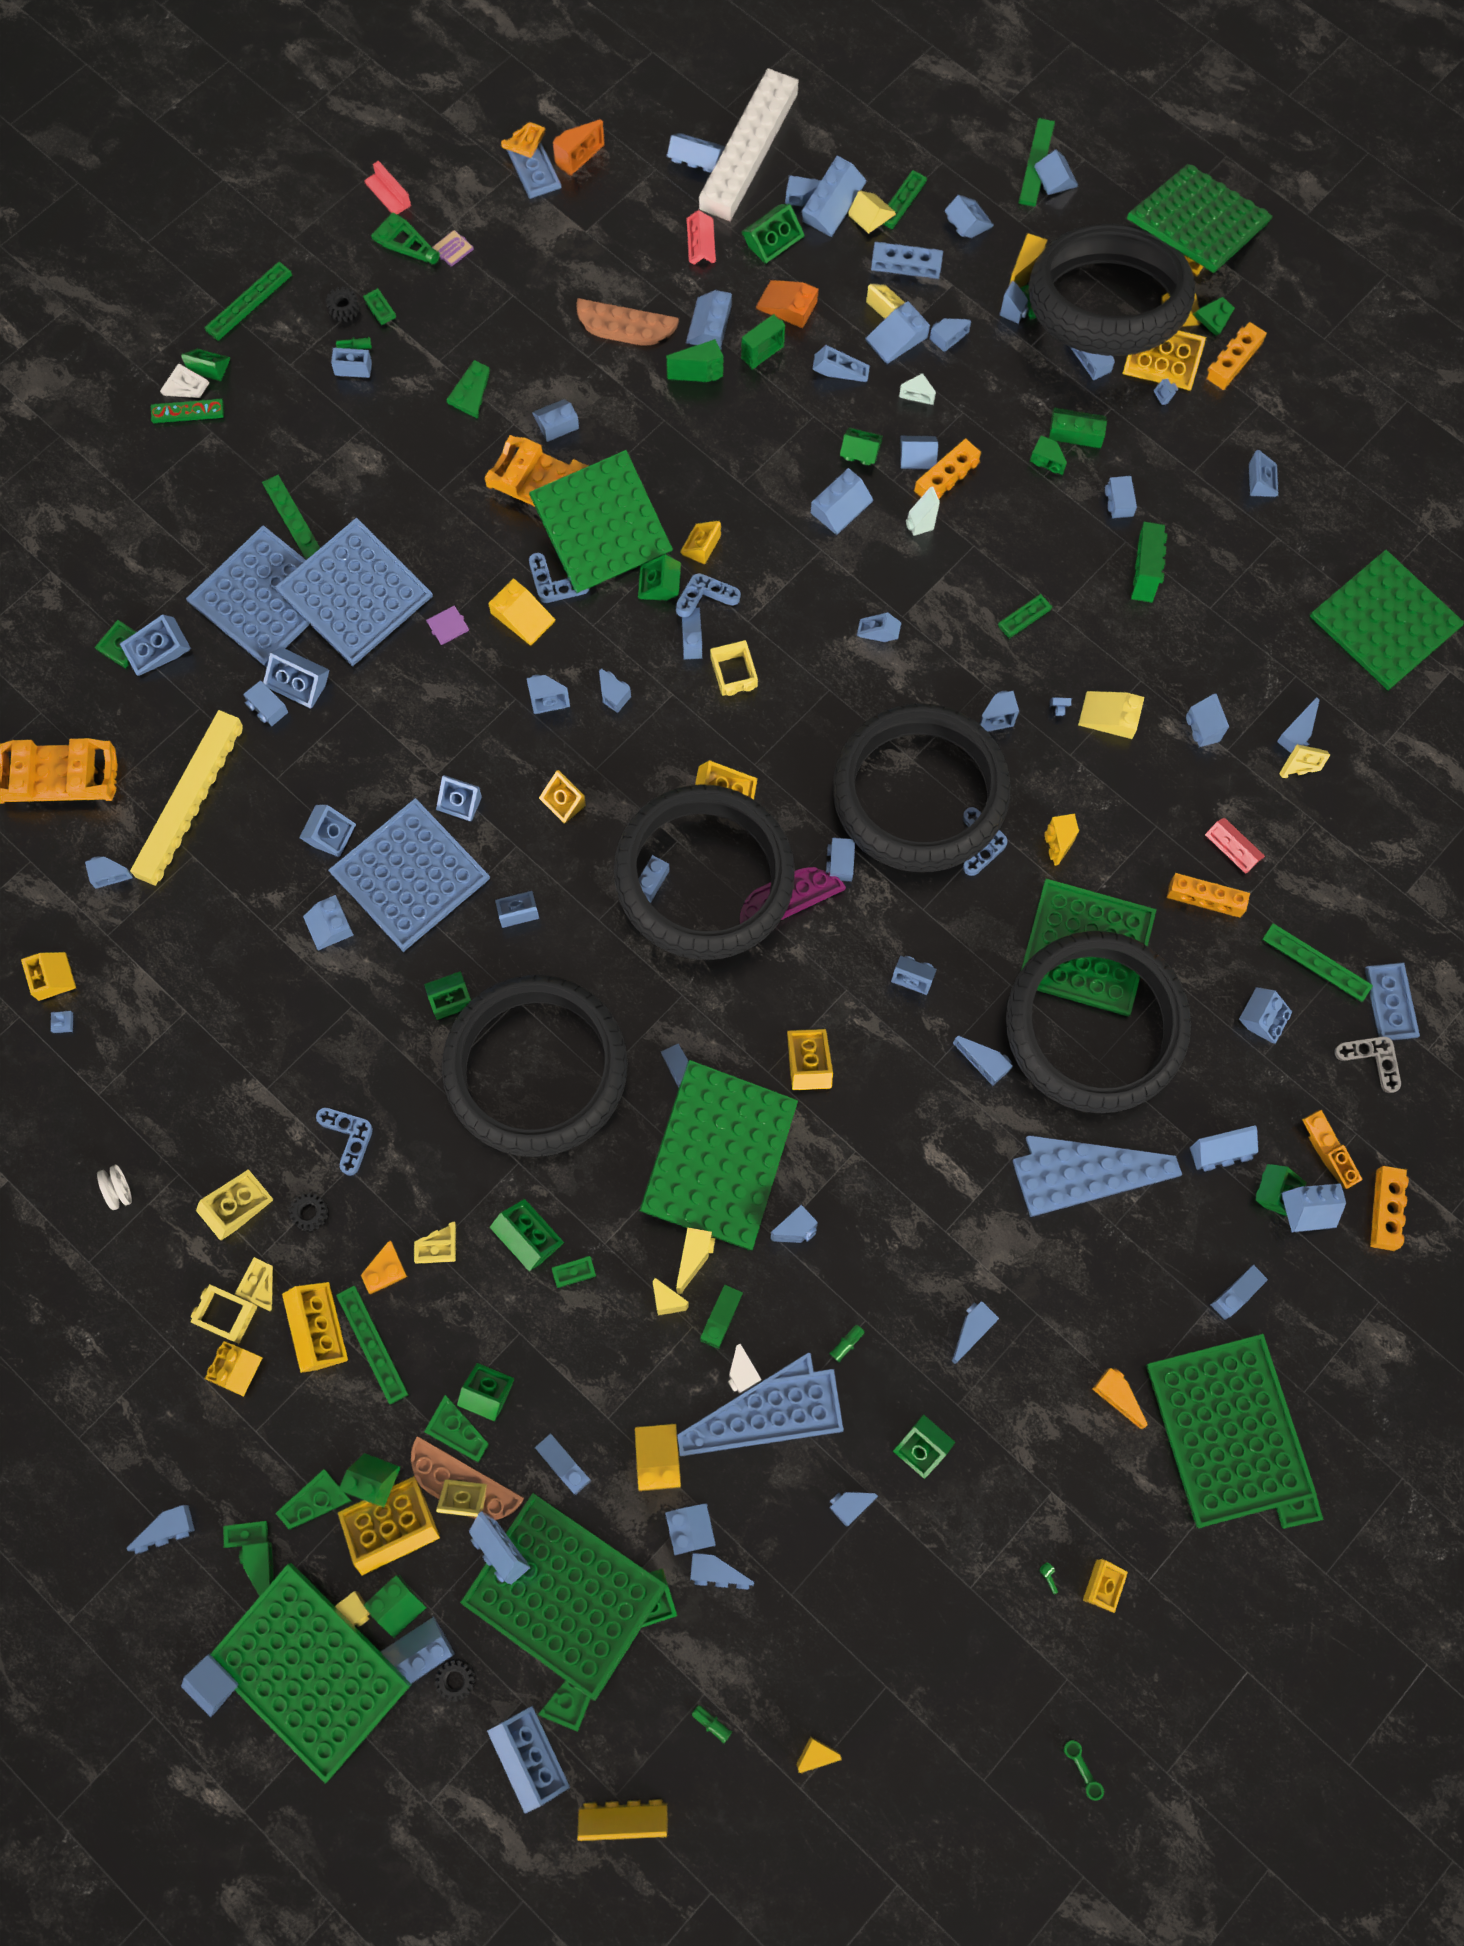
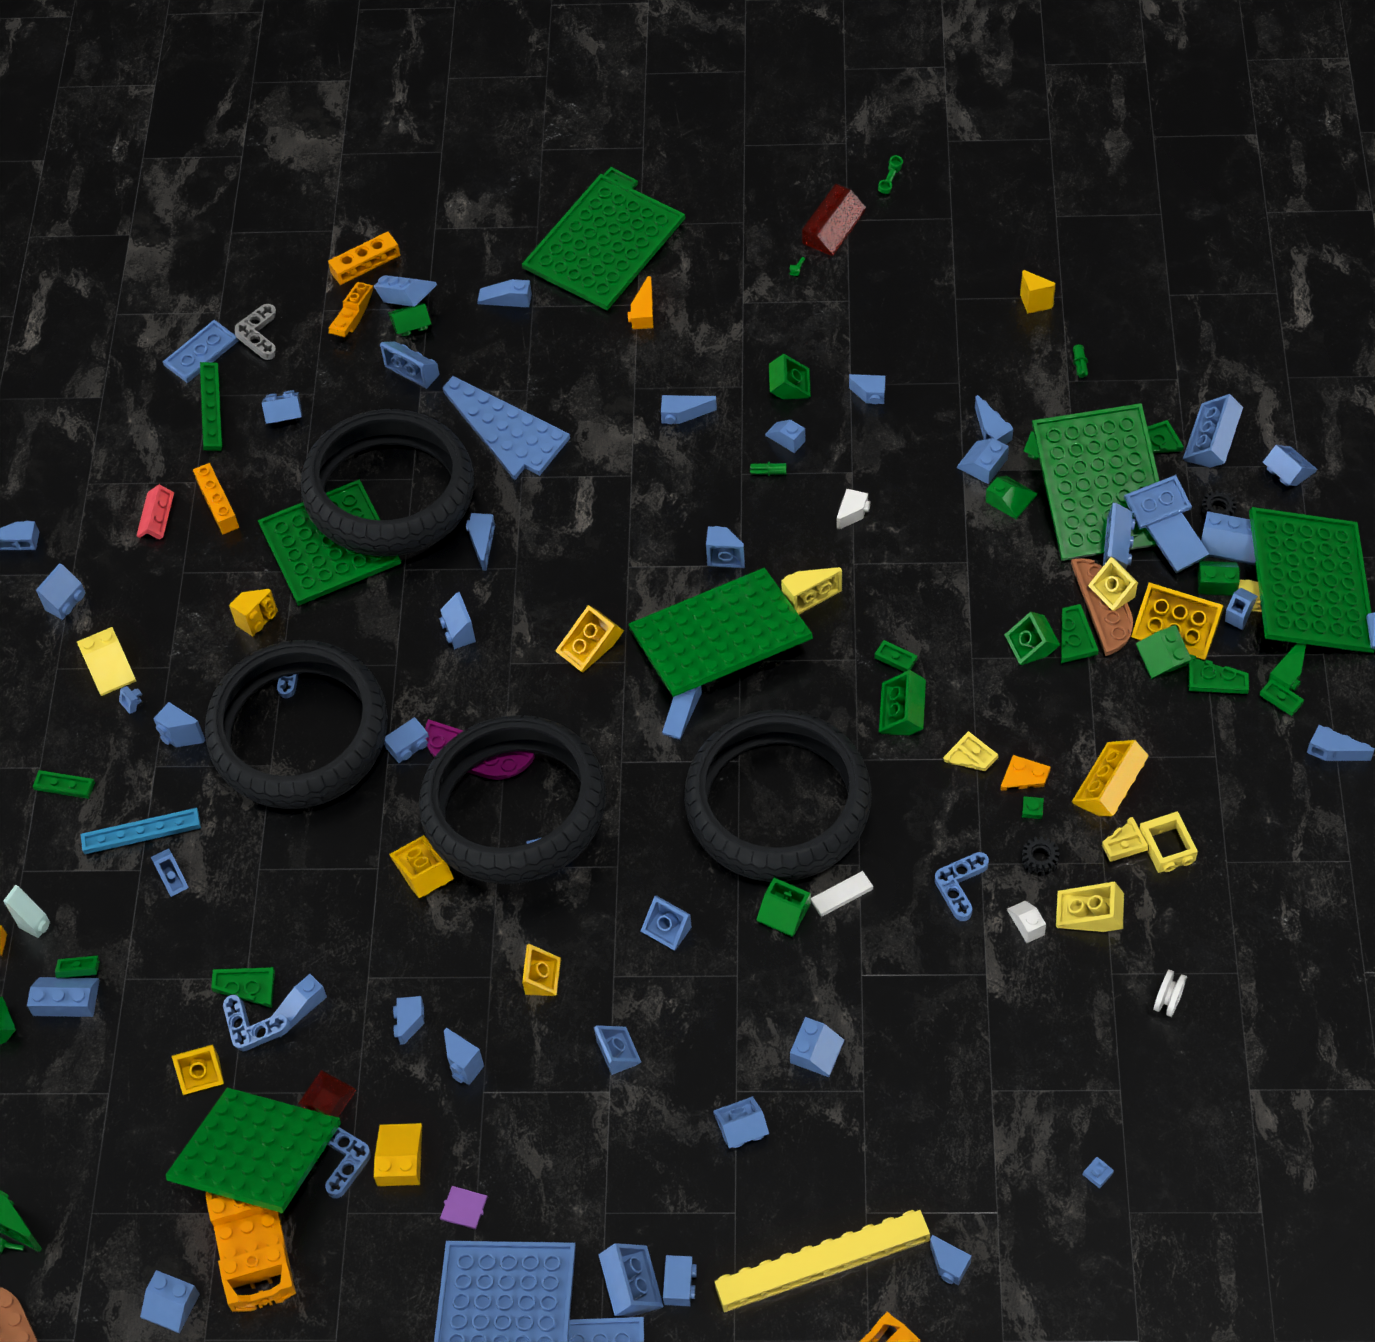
camera: 125 degrees left, 15 degrees down
yellow slope [21,952,76,1001] -> none
yellow slope [205,1341,262,1396] -> none
medium blue plate [328,798,490,952] -> none
green plate [336,1285,409,1405] -> none
medium blue slope [535,1433,591,1495] -> none
yellow slope [578,1799,668,1841] -> none
yellow slope [635,1424,681,1491] -> none
green slope [638,554,681,600] -> none
light yellow slope [653,1278,689,1315] -> none
medium blue wing [677,1353,843,1456] -> none
green slope [700,1285,743,1349] -> none
light yellow window [710,640,758,696] -> none
yellow slope [1083,1559,1128,1613] -> none
light yellow wing [1279,744,1330,778] -> none
none -> green plate [55,956,100,978]
none -> dark azure plate [80,808,201,854]
none -> green wing [211,967,275,1008]
none -> clear red slope [298,1070,356,1117]
none -> medium blue slope [766,420,805,453]
none -> clear red slope [802,184,866,256]
none -> white tile [811,871,873,917]
none -> green slope [986,476,1037,520]
none -> white slope [1007,901,1046,943]
none -> green plate [1022,796,1044,819]
none -> medium blue tile [1124,475,1192,529]
none -> medium blue tile [1146,513,1209,574]
none -> medium blue slope [1225,588,1258,630]
none -> medium blue slope [1263,445,1318,486]

